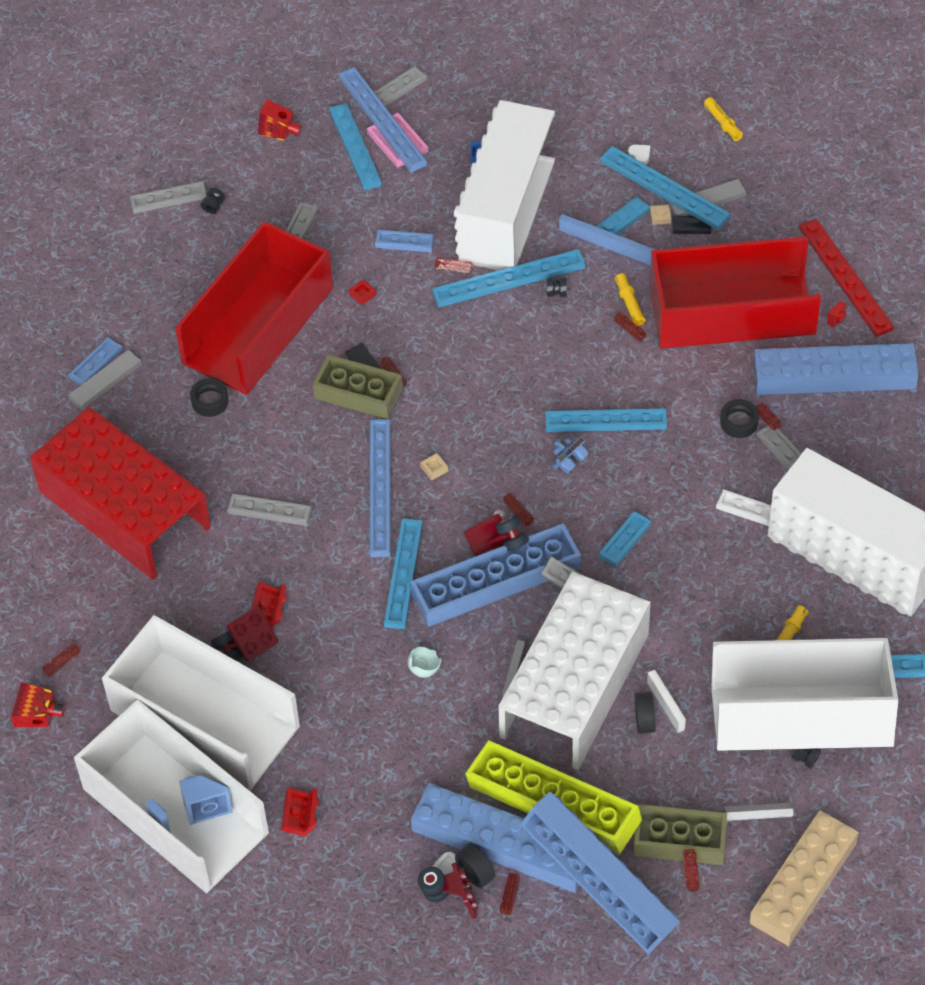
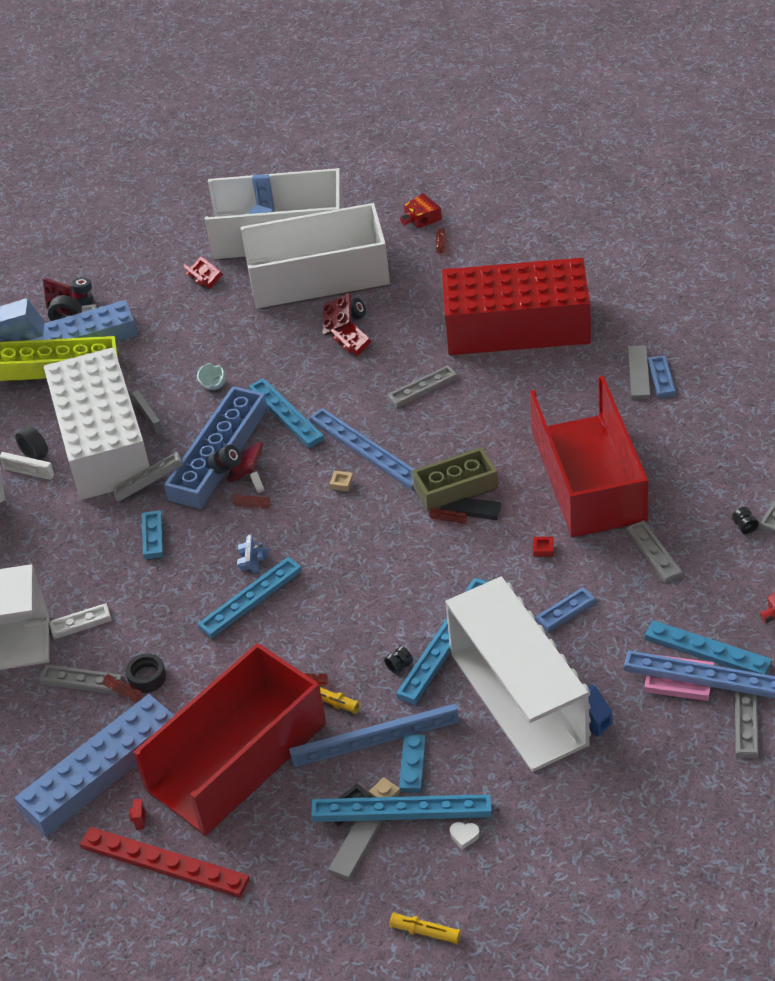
camera: 140 degrees right, 10 degrees down
black tyre [190,378,229,417] -> none

